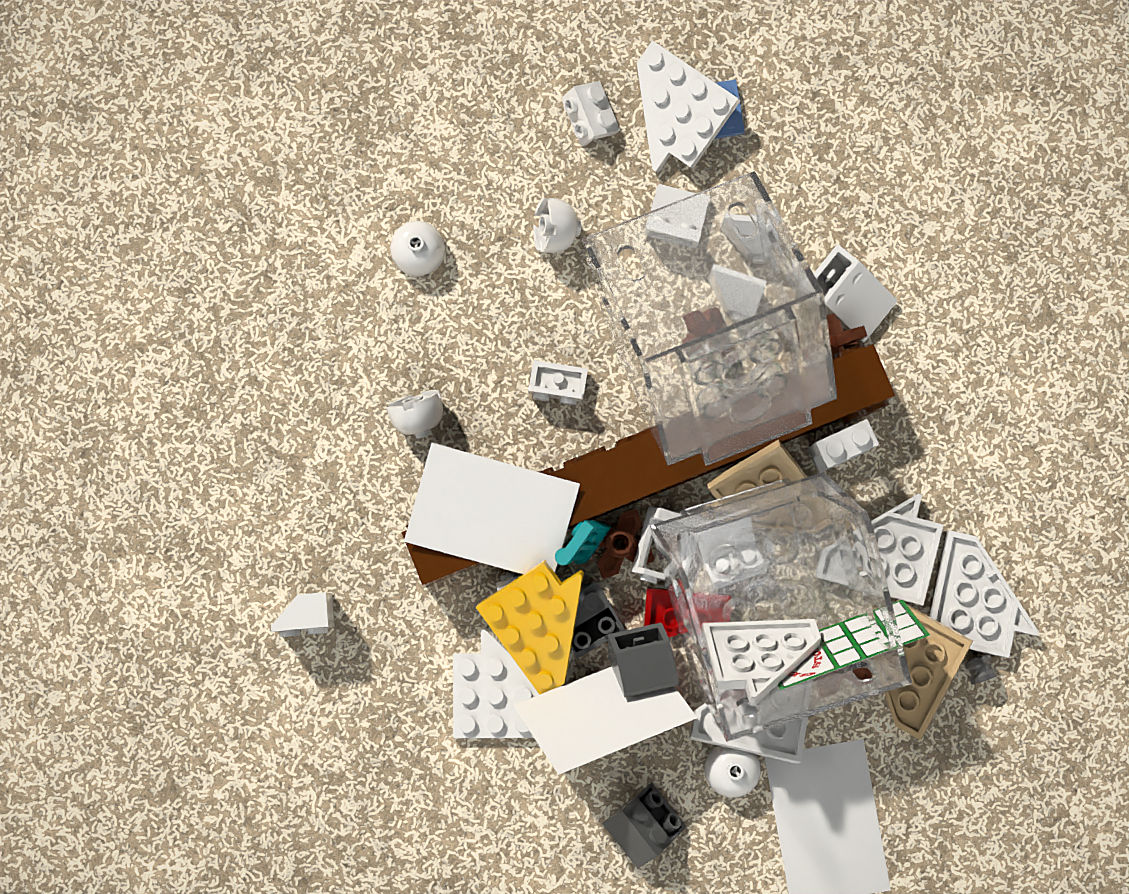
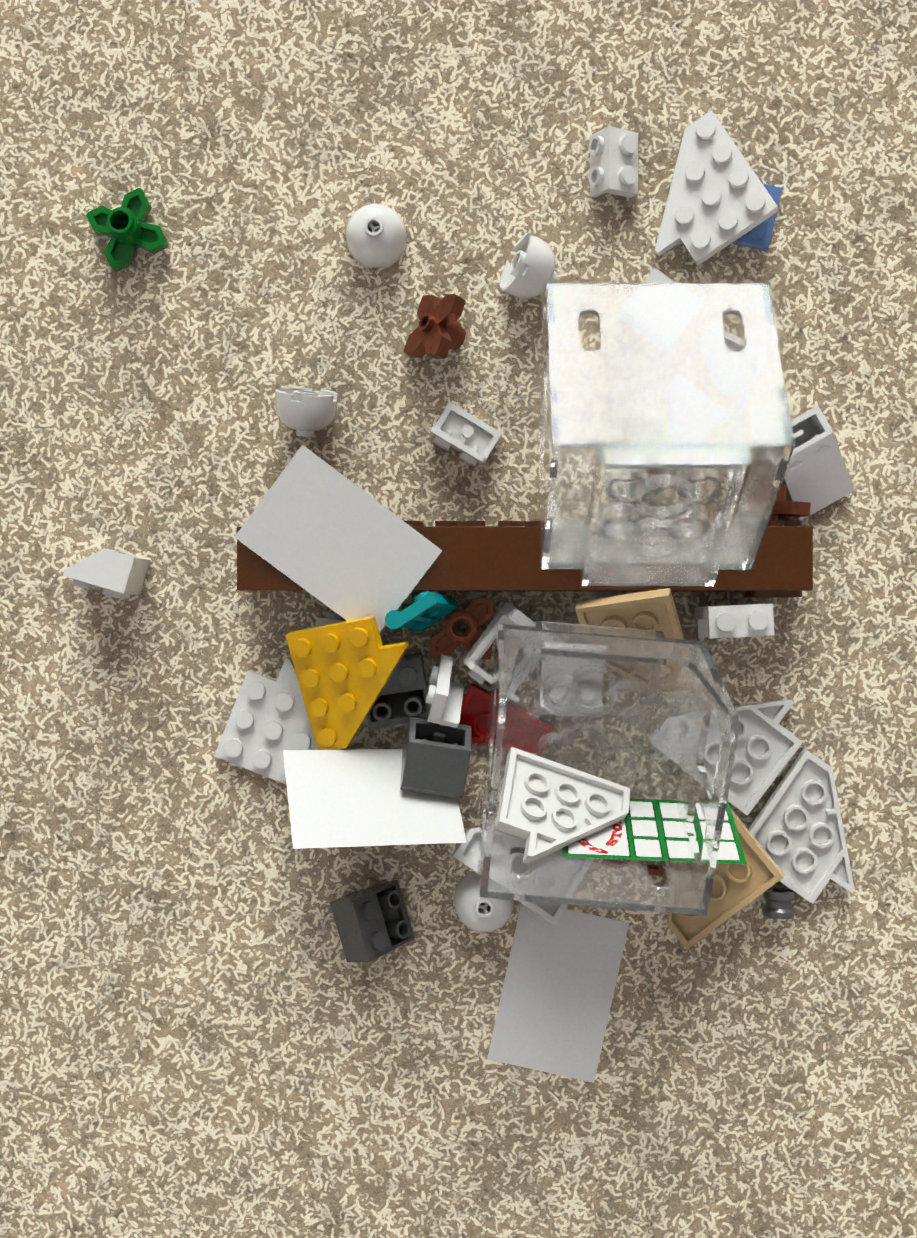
camera: 25 degrees right, 5 degrees up
none -> green plant [86,188,169,272]
none -> copper plant [404,294,466,359]
none -> white bracket [425,654,464,728]

